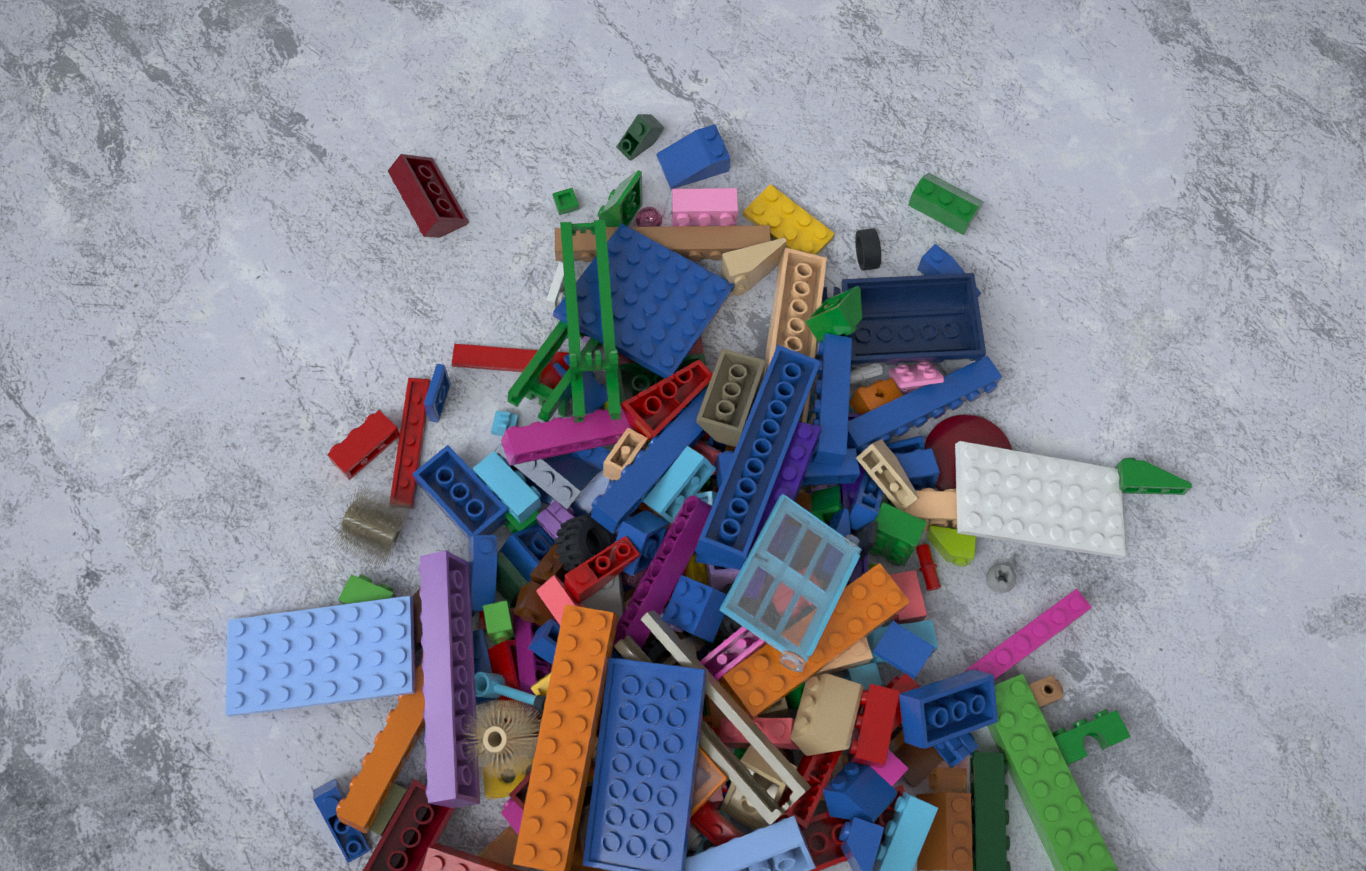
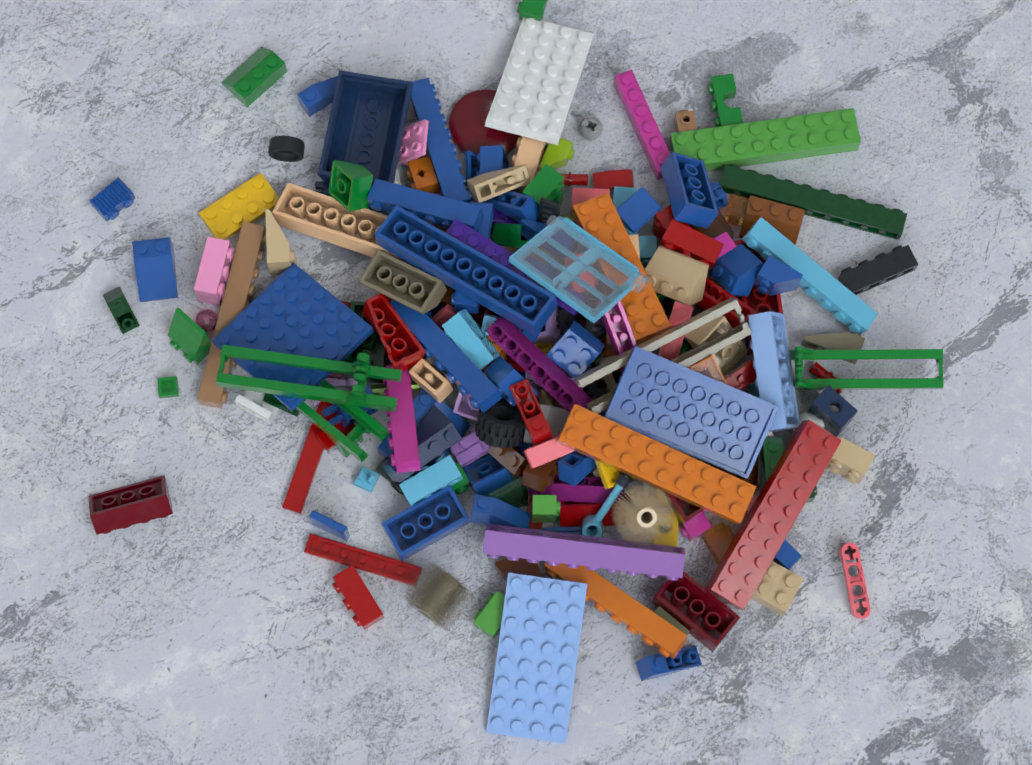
camera: 75 degrees left, 5 degrees up
none -> blue brick [90,177,135,222]
none -> red slope [592,169,634,190]

